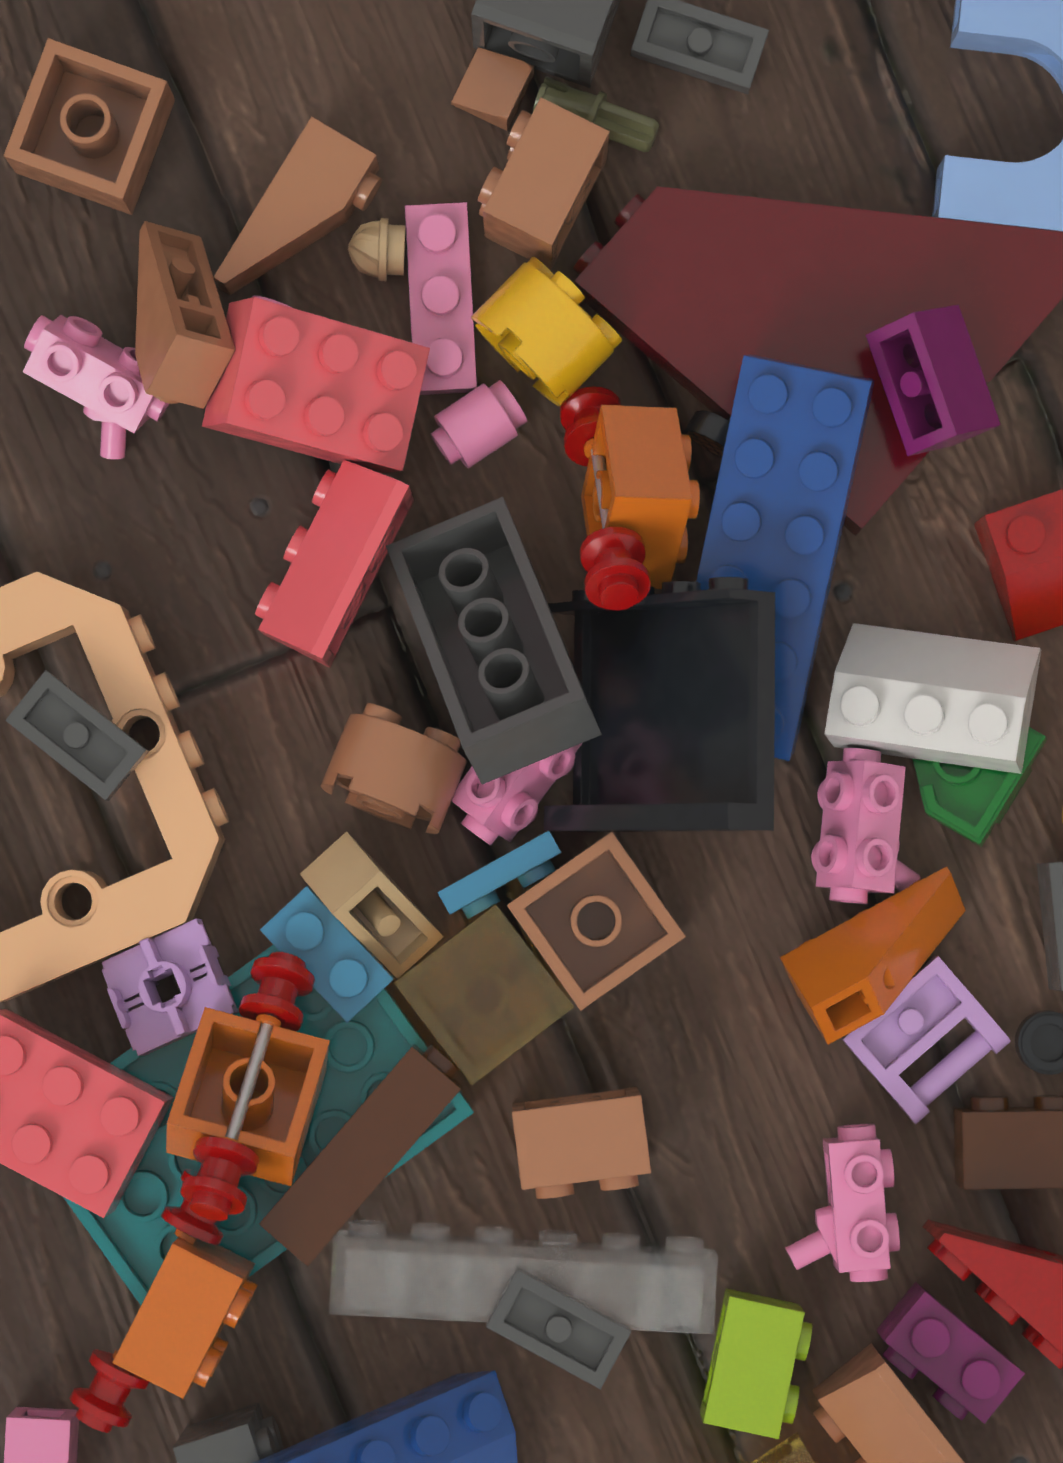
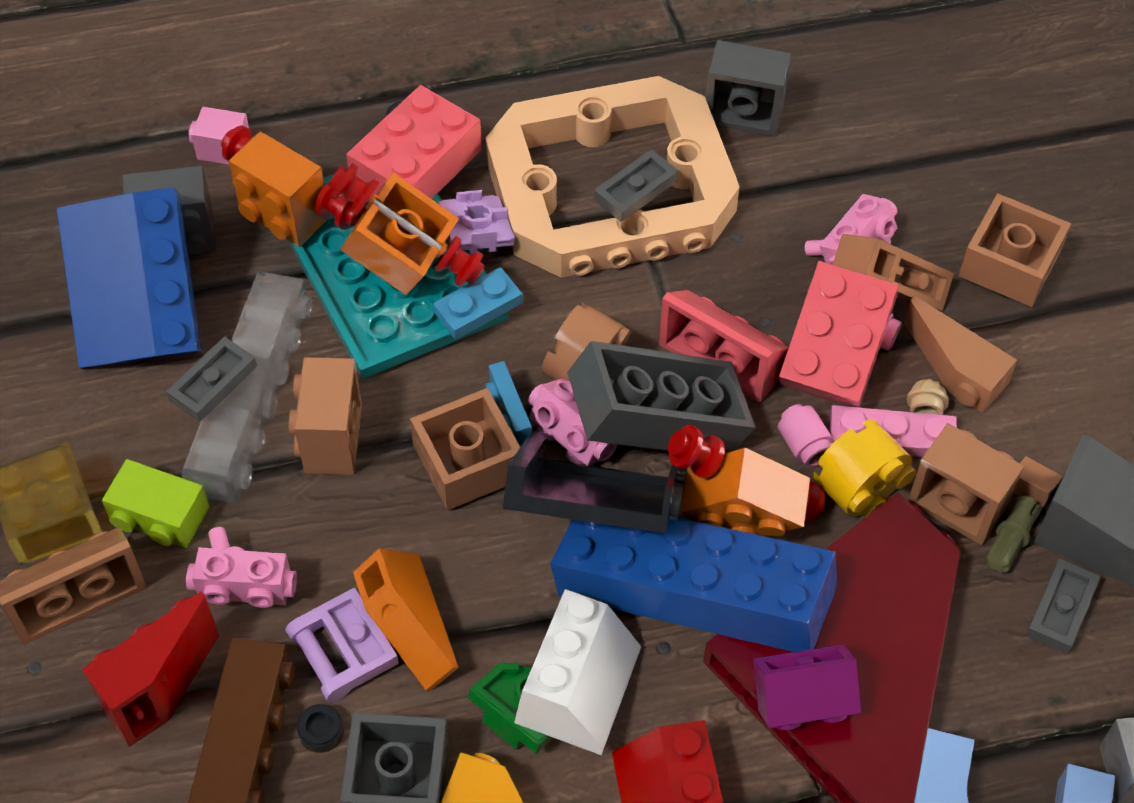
camera: 100 degrees right, 30 degrees down
reddish brown brick [259,1043,462,1267] -> none
tan slope [300,831,444,979] -> none
clear yellow brick [394,904,574,1085] -> none
bright pink brick [811,748,921,904] -> none
magenta brick [876,1282,1025,1424] -> none

